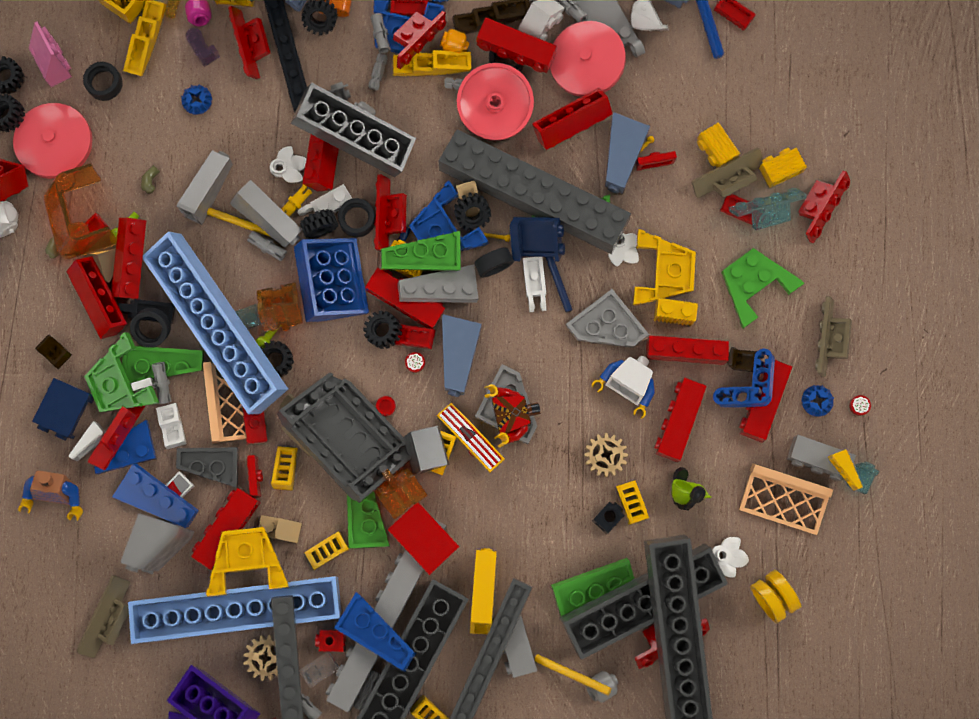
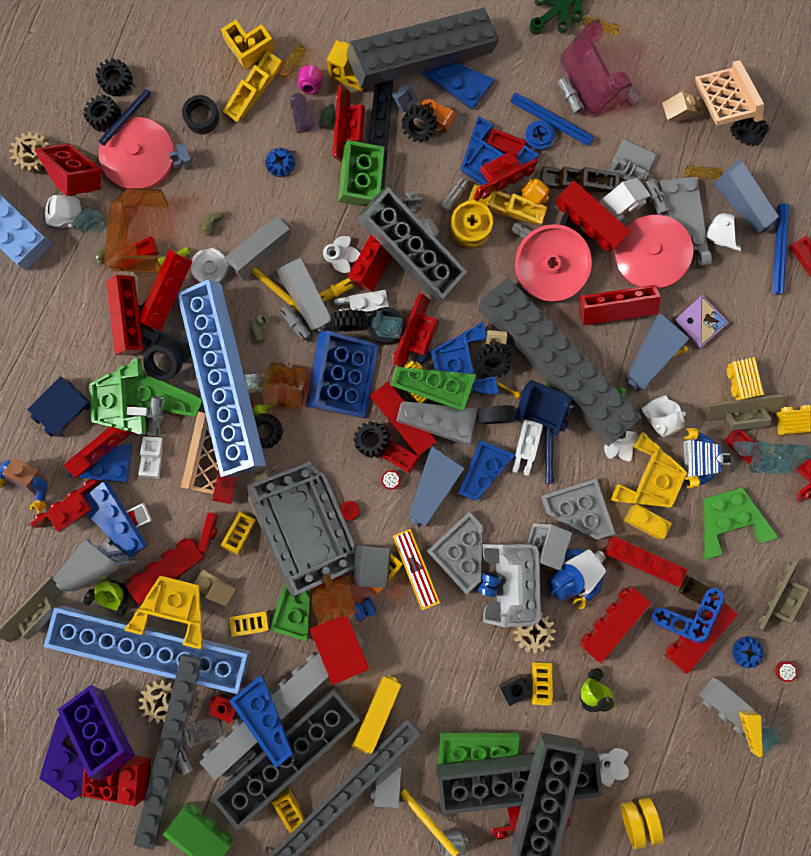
camera: 20 degrees right, 5 degrees up
bright pink slope [29,22,72,87] -> none
dark brown bracket [35,335,72,369] -> none
white slope [69,421,106,461] -> none
dark grey wing [176,447,239,488] -> none
light grey pin [370,13,391,53] -> none
torso [484,384,541,448] -> none
red plate [635,151,677,171] -> none
light nougat fence [739,463,833,535] -> none
none -> red bracket [30,479,102,532]
none -> clear light blue bracket [72,207,106,233]
none -> lime cap [83,580,129,618]
none -> dark blue bar [98,89,151,146]
none -> sand blue tile [169,143,192,170]
none -> white tile [191,248,229,283]
none -> olive arm [251,314,268,343]
none -> clear green slope [318,104,335,130]
none -> bright green slope [338,140,384,205]
none -> blue wheel [351,597,377,622]
none -> clear light blue bracket [372,311,404,339]
none -> yellow wheel [450,201,493,249]
none -> blue wing [458,440,515,501]
none -> blue wheel [478,572,502,597]
none -> light grey windscreen [482,544,541,627]
none -> light grey slope [527,523,572,570]
none -> blue piece [547,564,585,601]
none -> white helmet [641,395,686,437]
none -> tile [673,295,728,348]
none -> torso [684,428,731,489]

